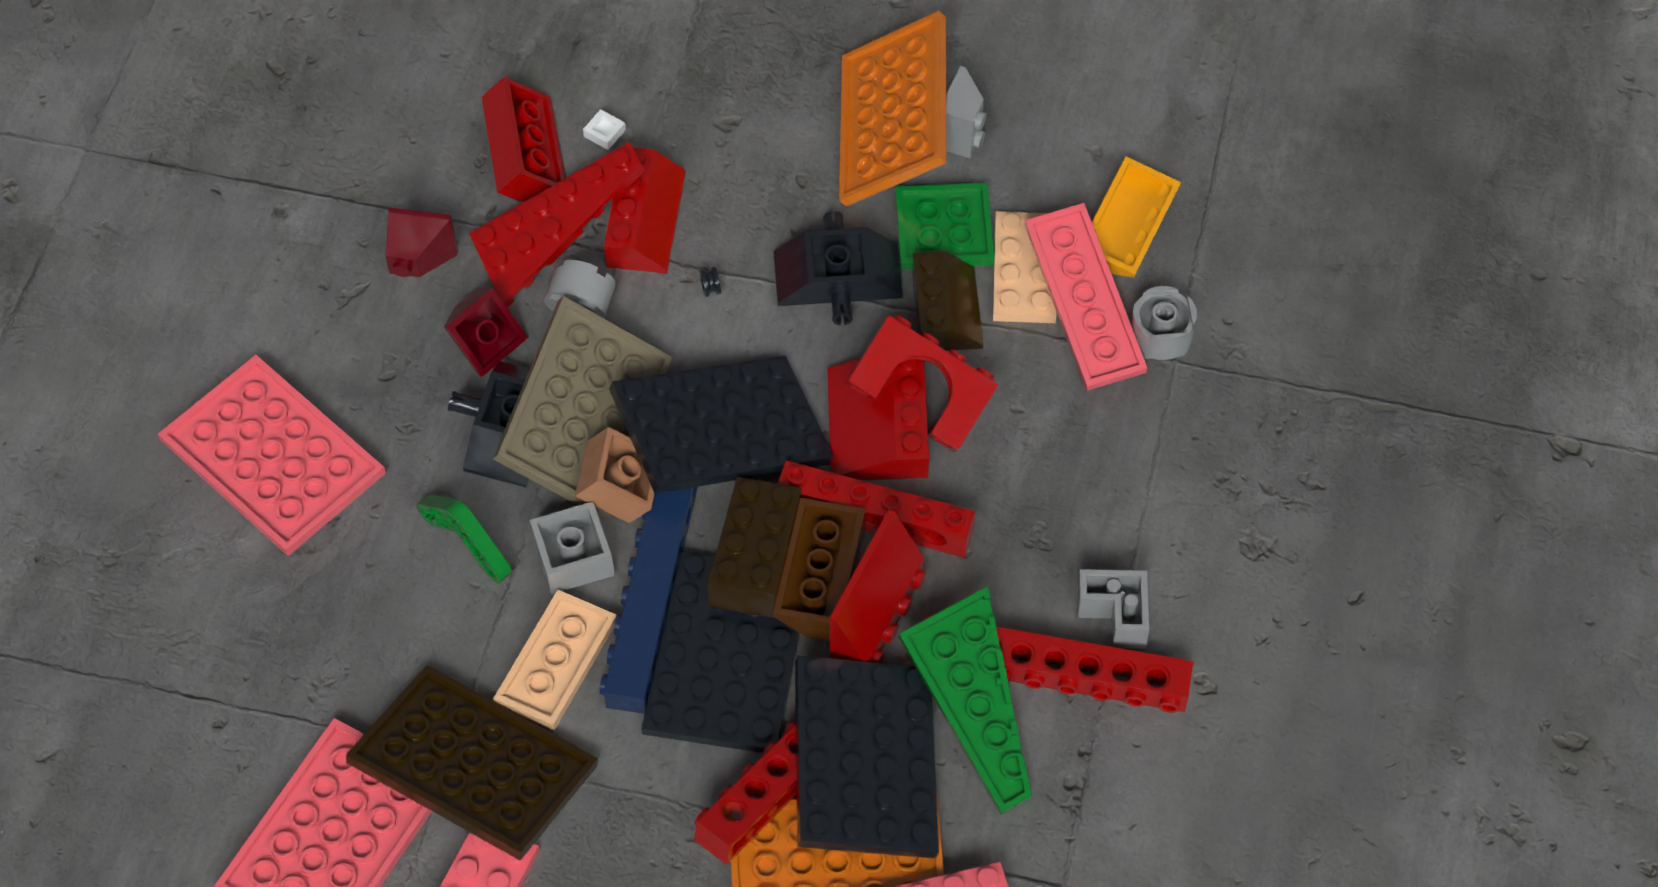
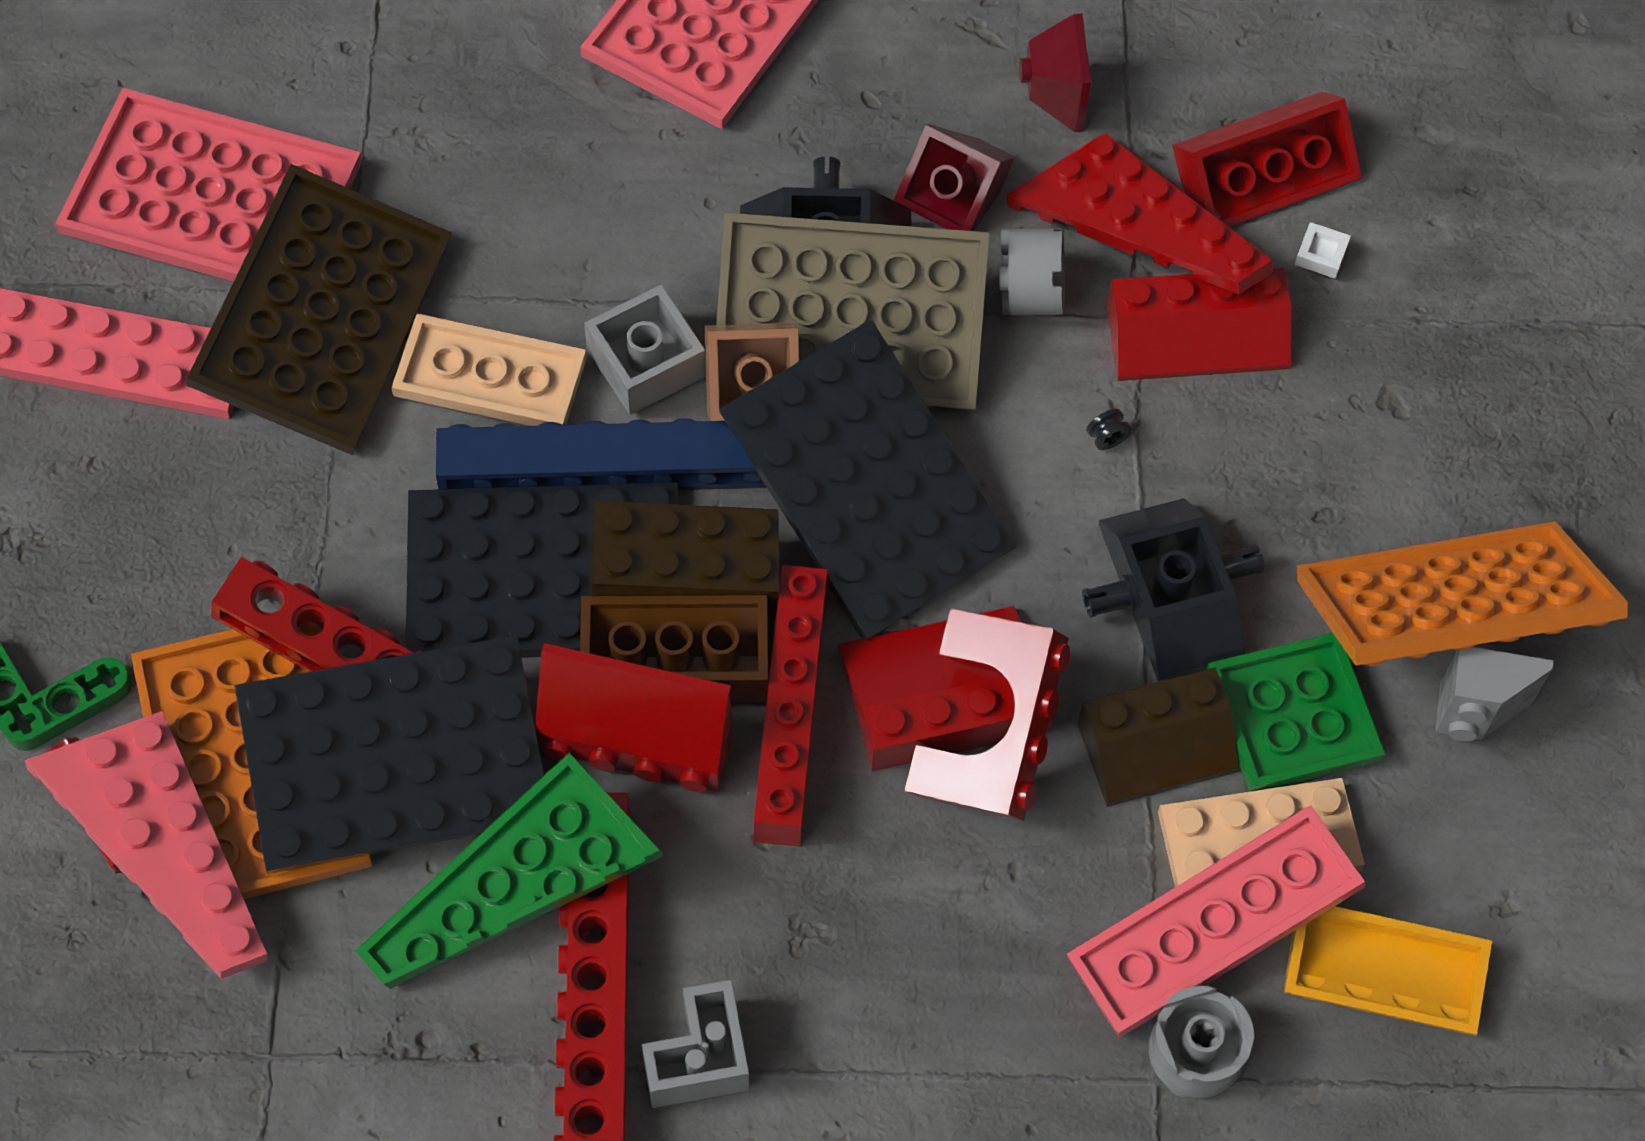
camera: 75 degrees right, 5 degrees up
green beam [416,494,512,584] -> none

